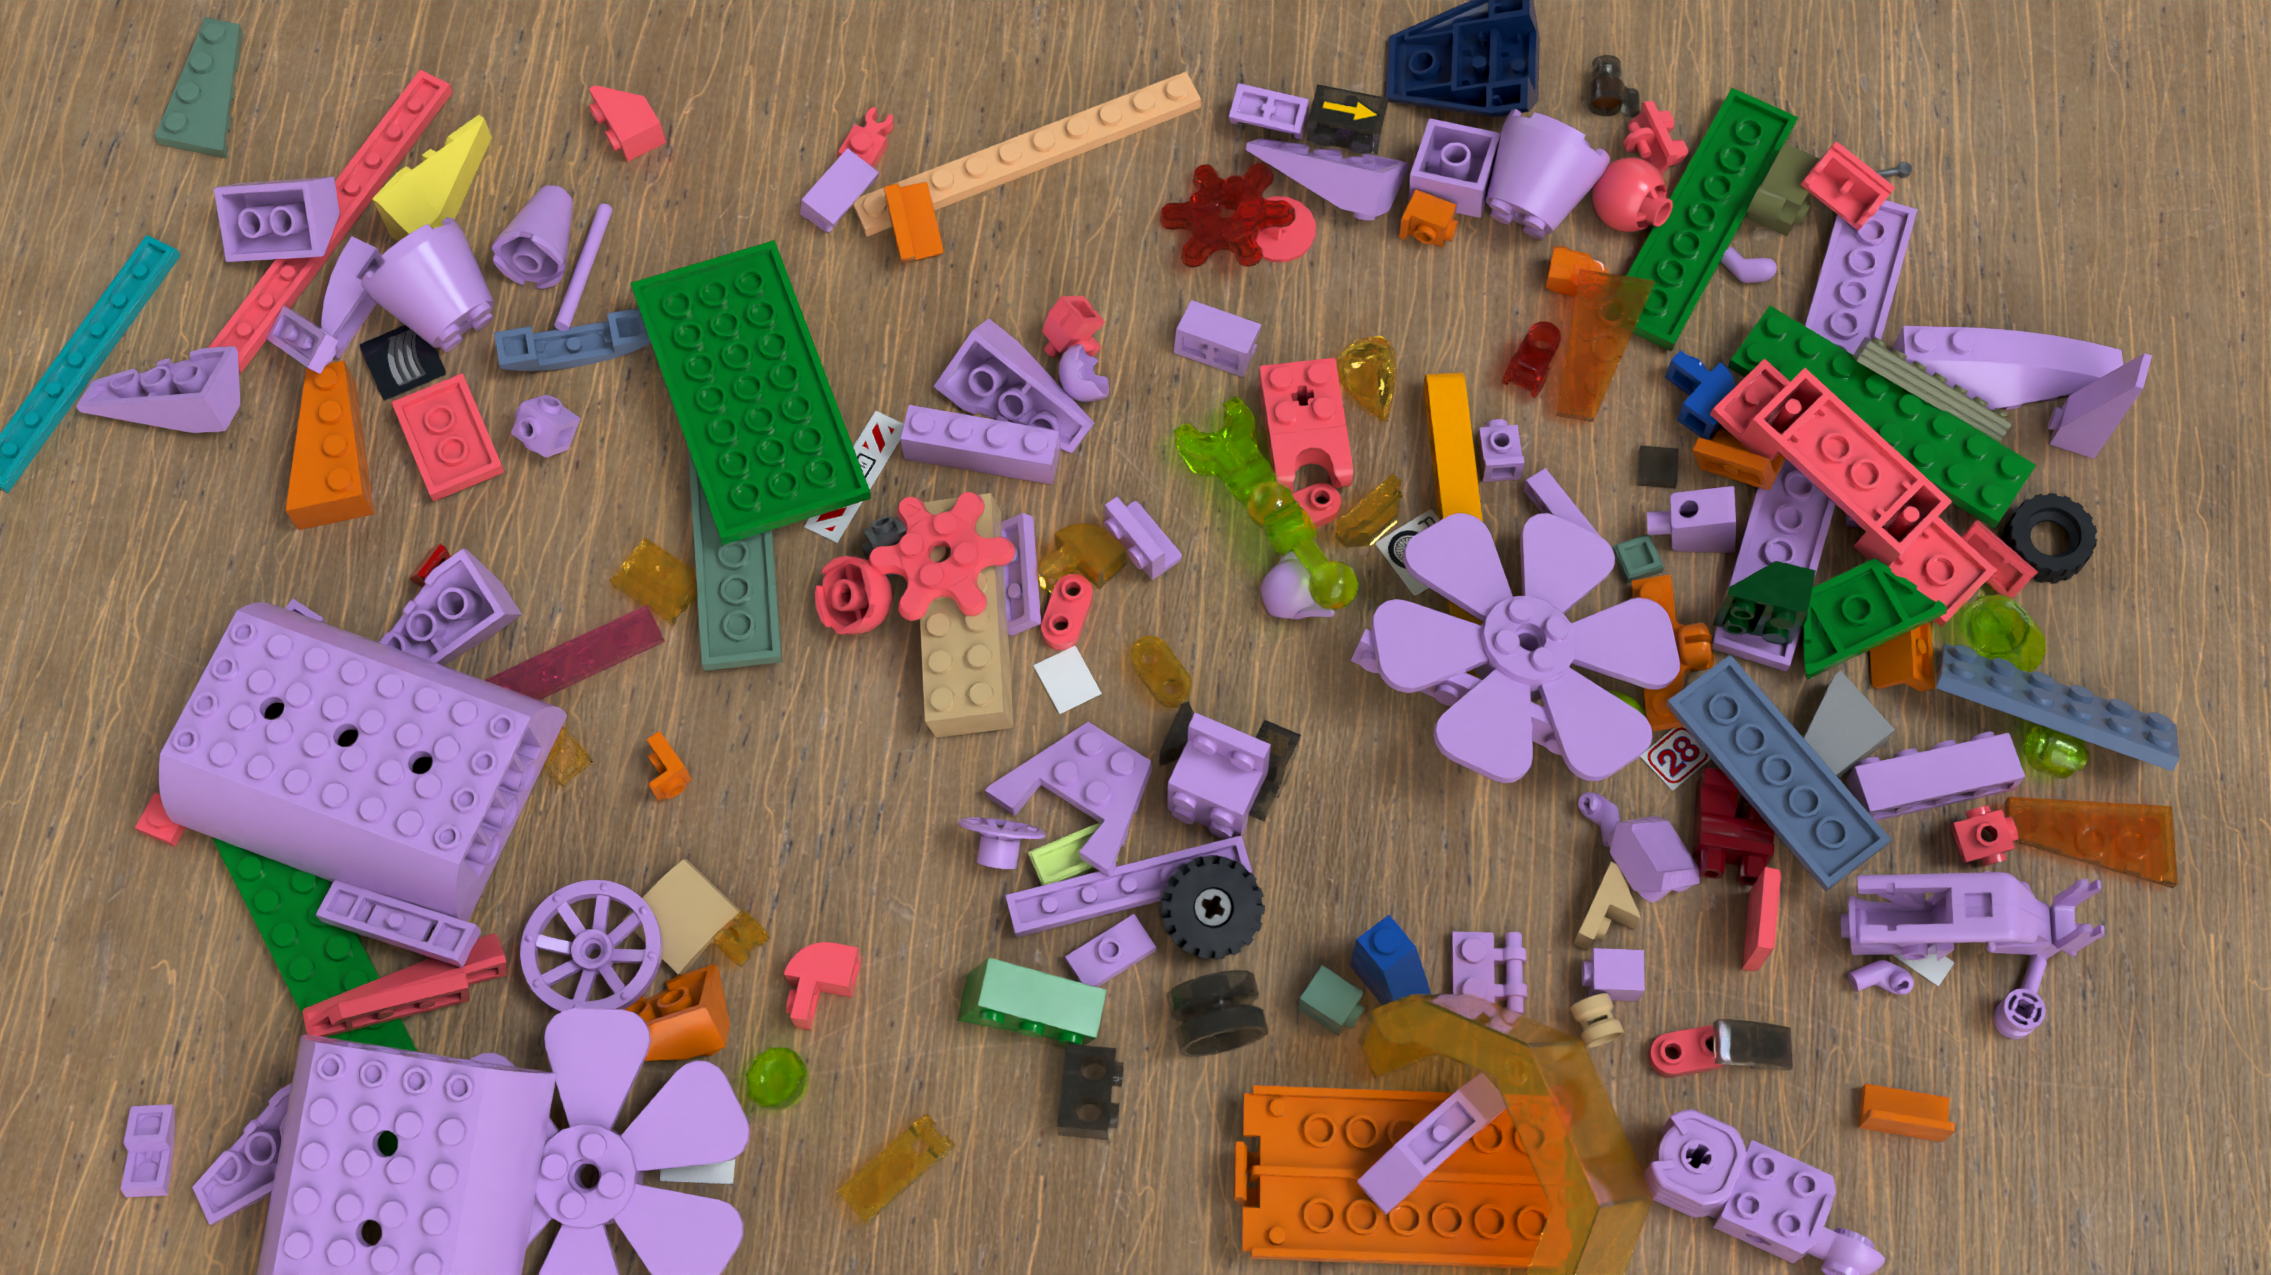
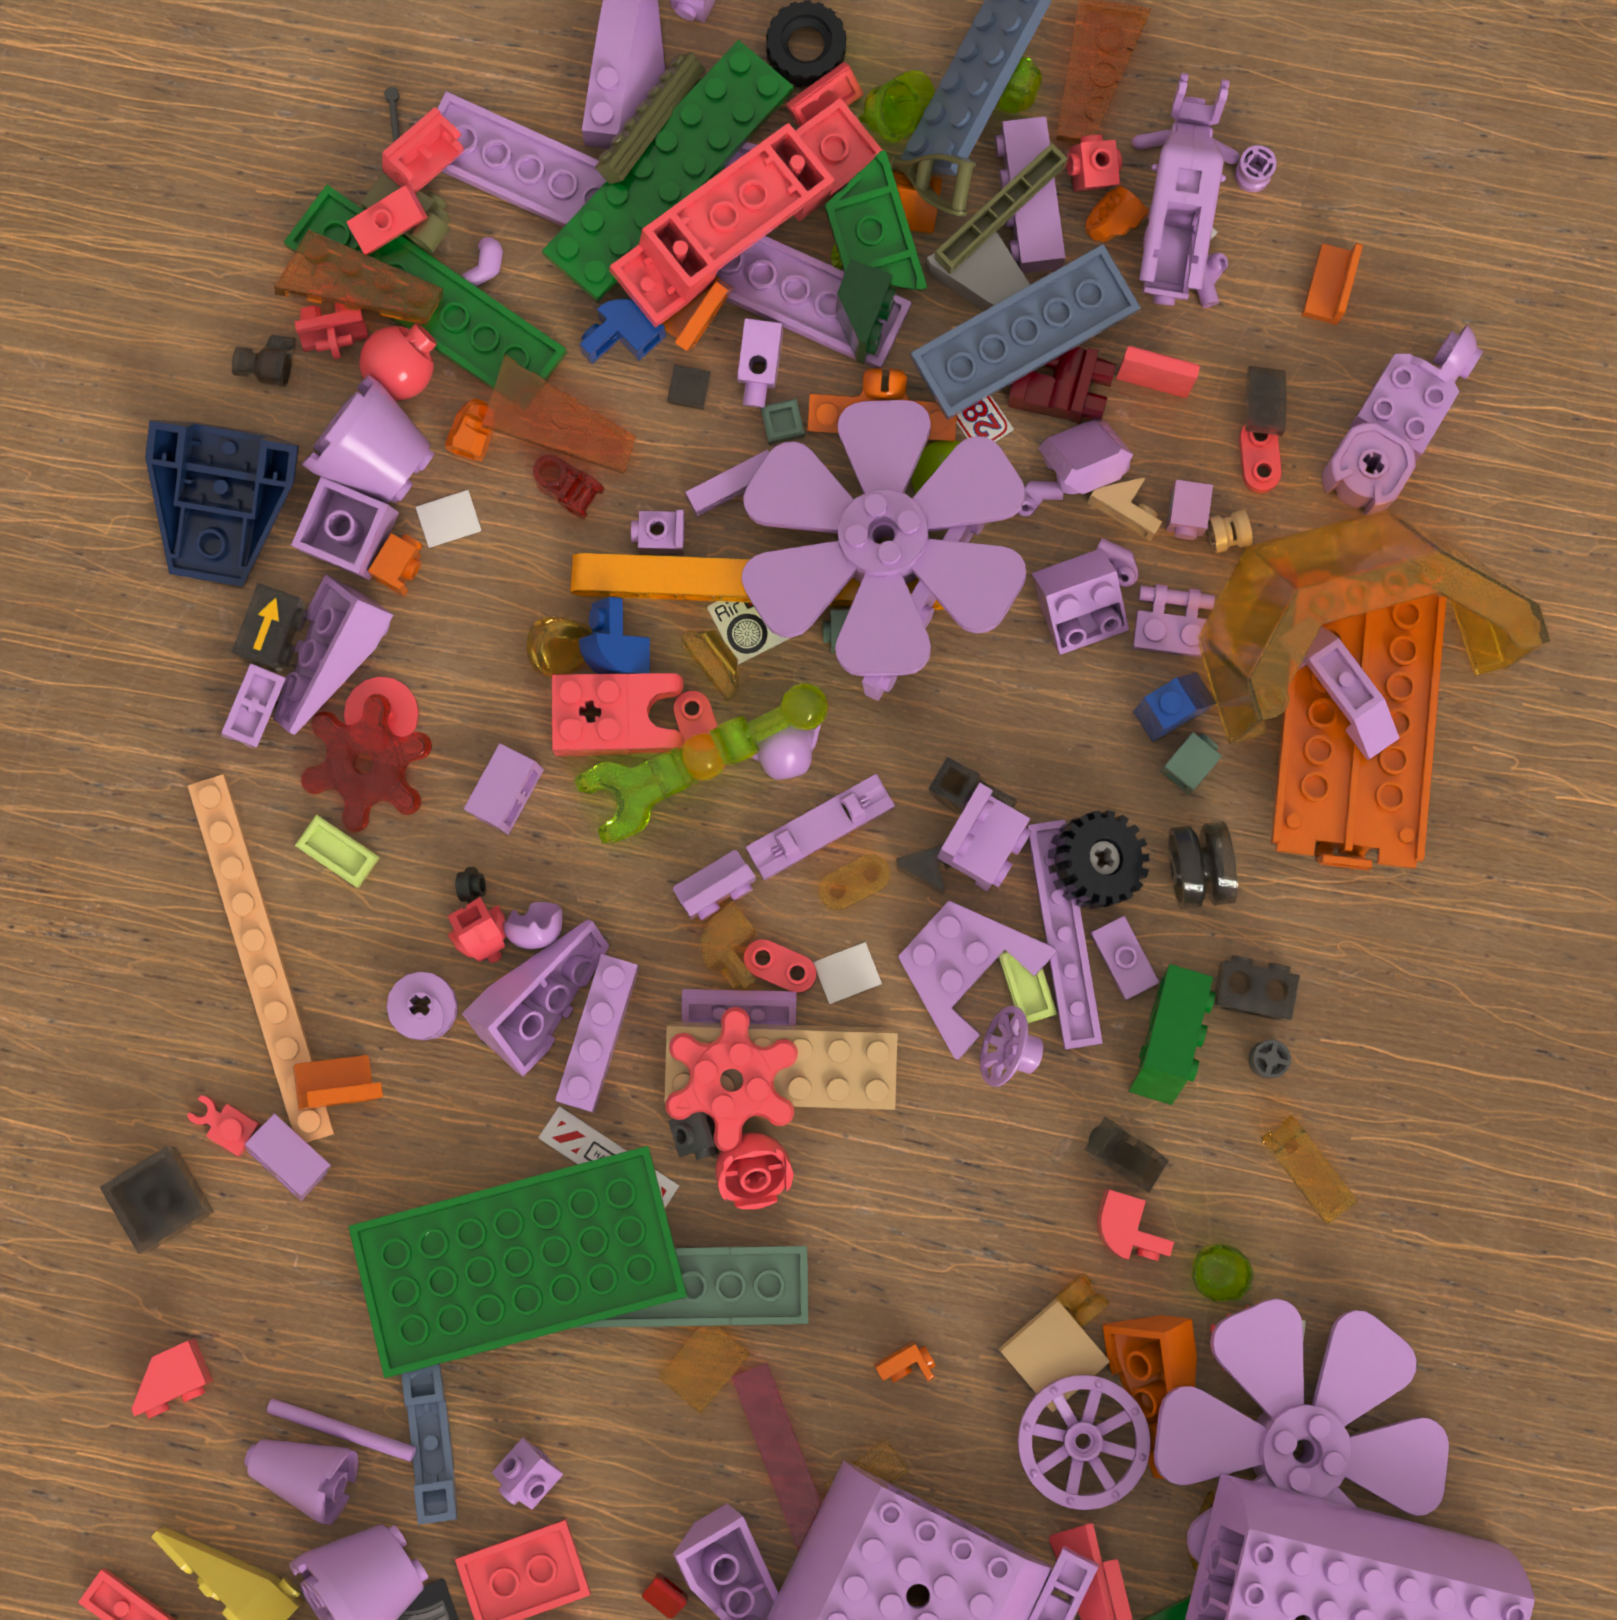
camera: 90 degrees left, 15 degrees up
none -> clear smoke brick [100,1146,214,1254]
none -> clear orange wing [274,229,443,325]
none -> yellowish green tile [295,815,380,889]
none -> coral plate [346,185,428,255]
none -> lavender piece [386,972,458,1040]
none -> white sticker [416,490,482,548]
none -> pearl dark grey plate [455,867,486,903]
none -> blue brick [579,597,650,674]
none -> lavender hinge [745,774,895,881]
none -> olive piece [886,152,976,216]
none -> olive piece [934,143,1068,274]
none -> lavender slope [1032,548,1129,655]
none -> clear smoke brick [1084,1117,1169,1193]
none -> orange rock [1085,186,1149,243]
none -> lavender arm [1096,538,1139,587]
none -> dark grey wheel [1248,1040,1291,1079]

